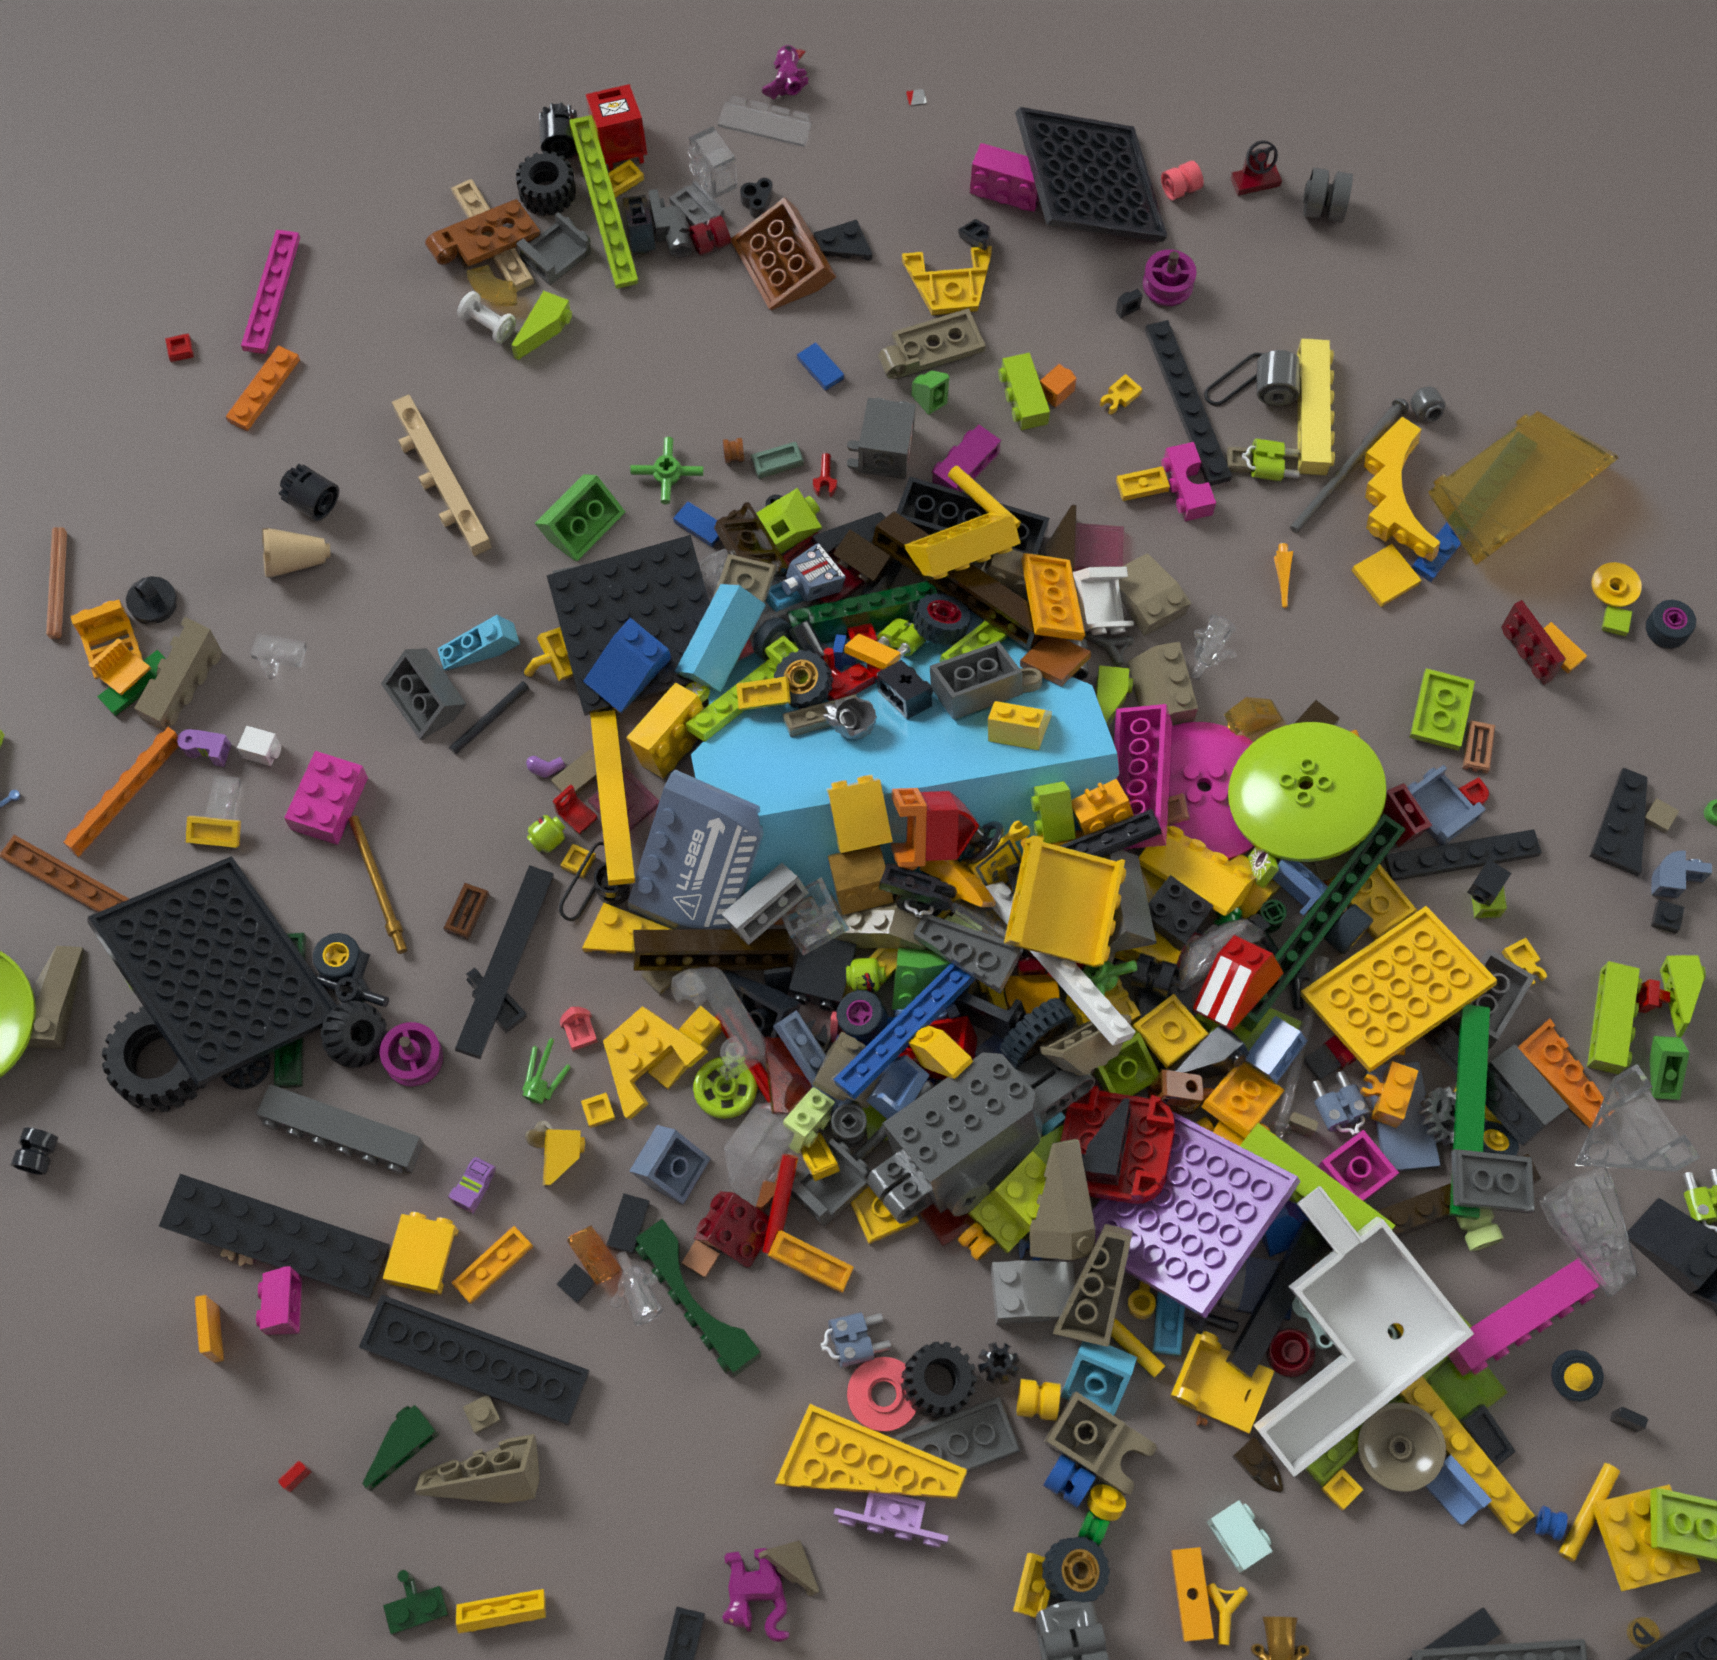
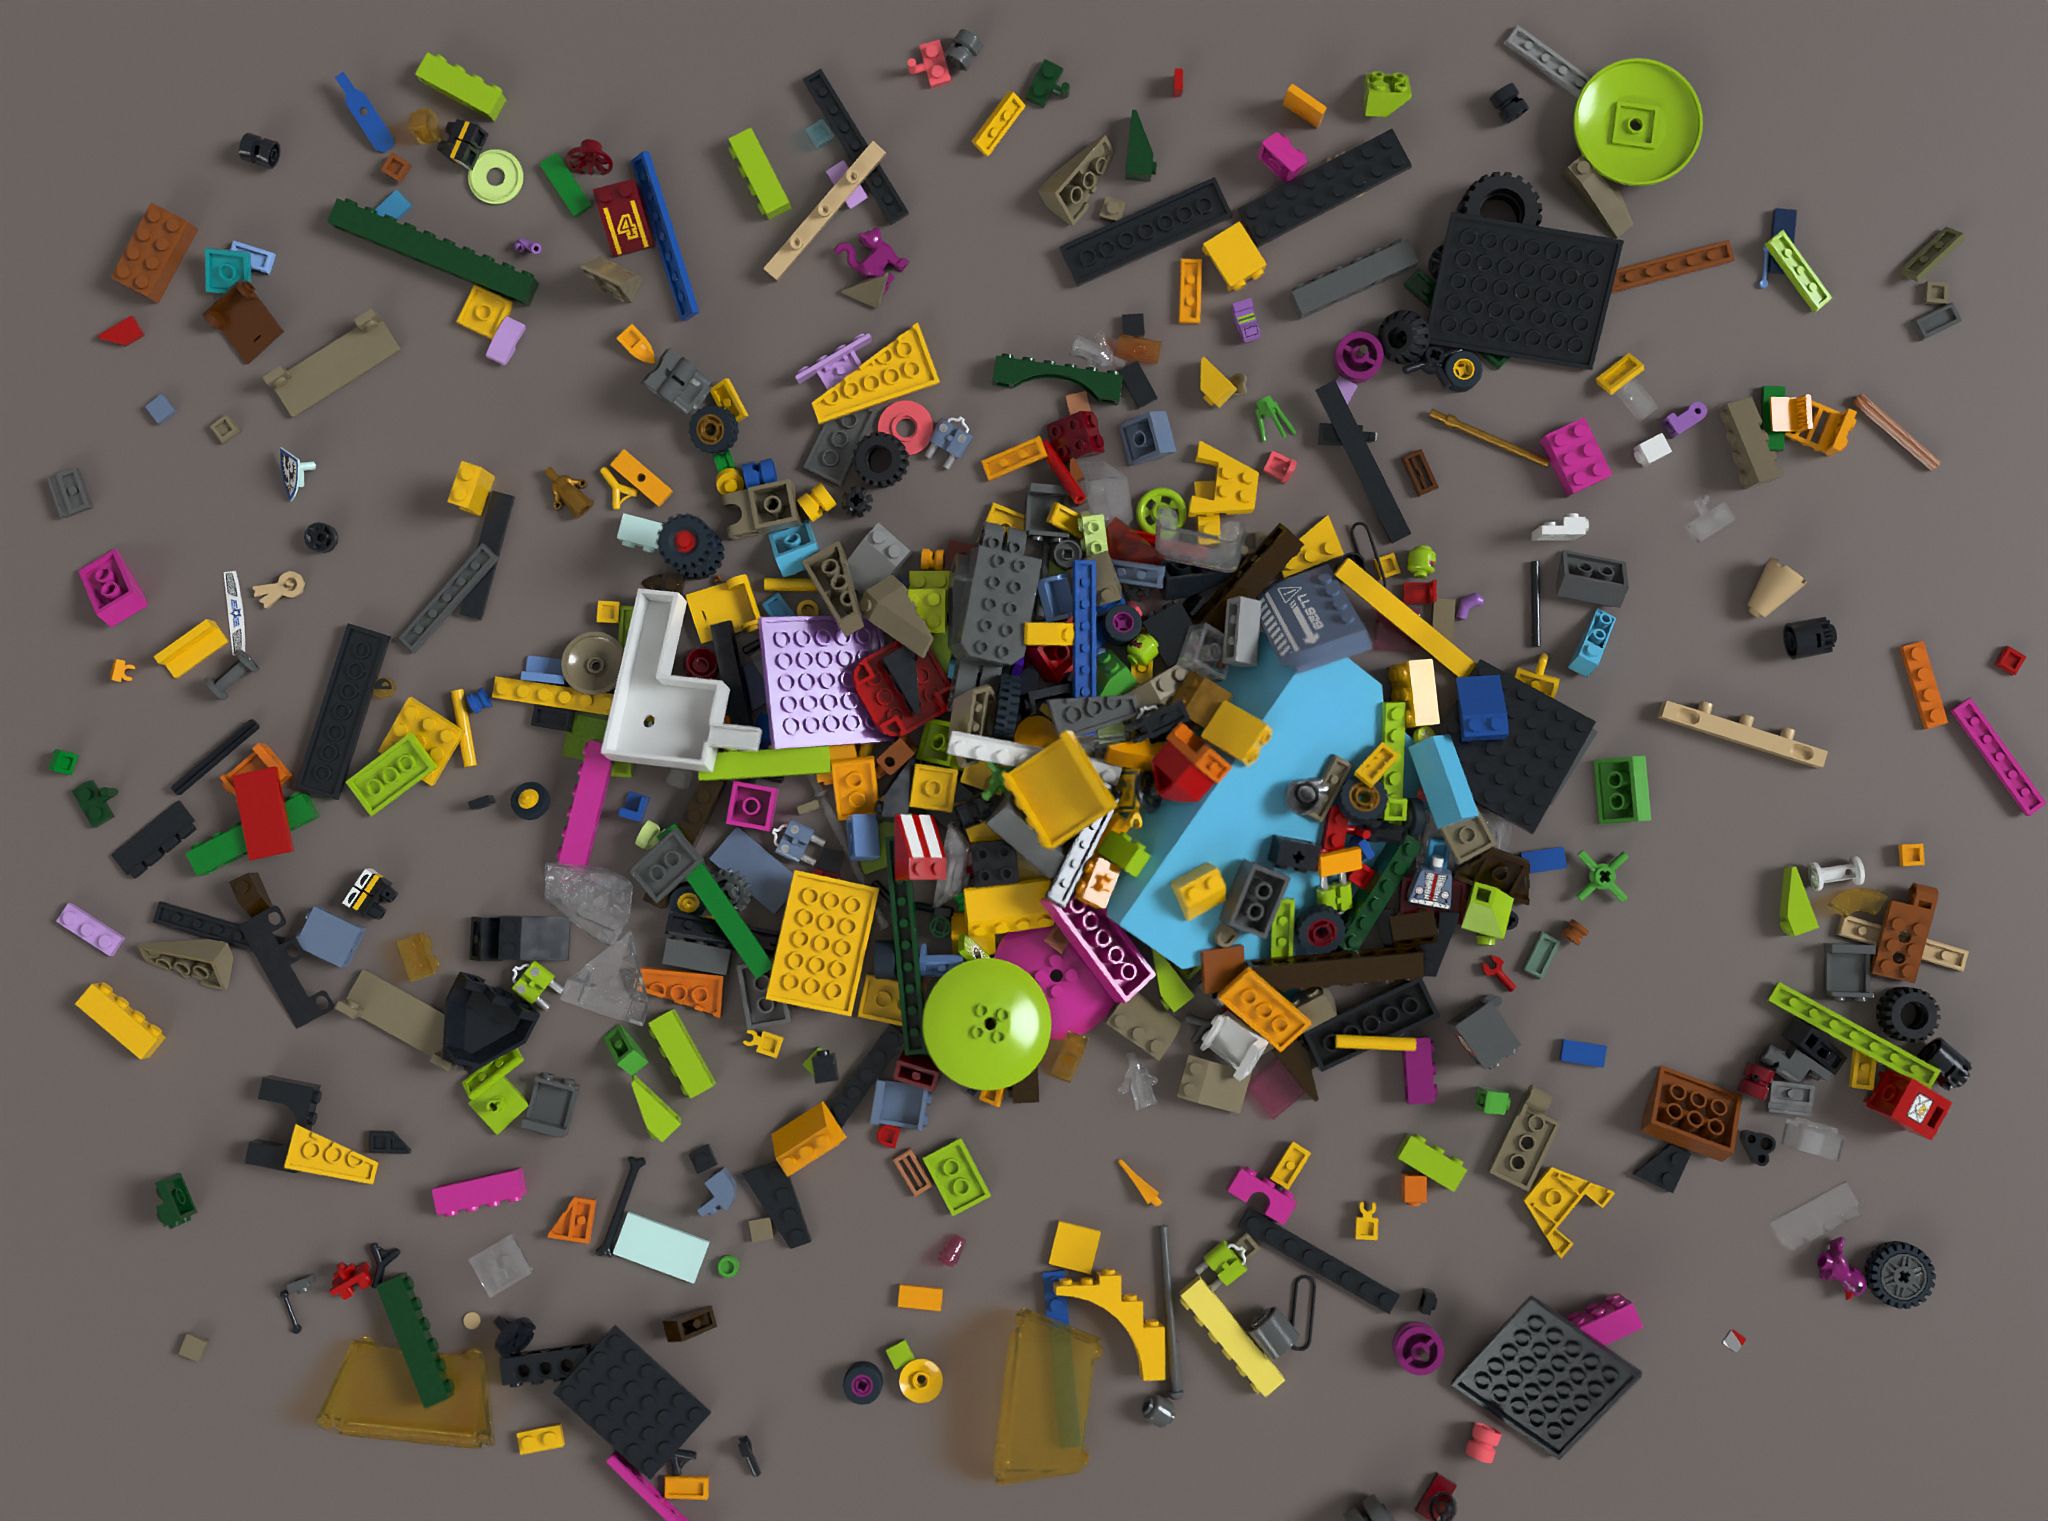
camera: 140 degrees right, 20 degrees up
orange plate [63,727,179,857] -> none
black tile [126,576,177,624] -> none
yellow plate [581,1092,616,1128] -> none
yellow slope [905,512,1020,579] -> none
black tile [958,219,991,251] -> none
light orange brick [1360,1061,1418,1128] -> none
dark red plate [1501,600,1566,685] -> none
red tile [1636,979,1671,1013] -> none
none -> blue panel [618,792,650,822]
none -> black plate [656,513,725,580]
none -> light orange slope [771,1101,846,1177]
none -> clear pink cone [938,1234,966,1268]
none -> lavender tile [1336,376,1358,405]
none -> lime slope [1364,71,1412,117]
none -> white plate [1532,513,1589,541]
none -> wheel [1864,1241,1936,1309]
none -> light orange plate [1898,843,1925,866]

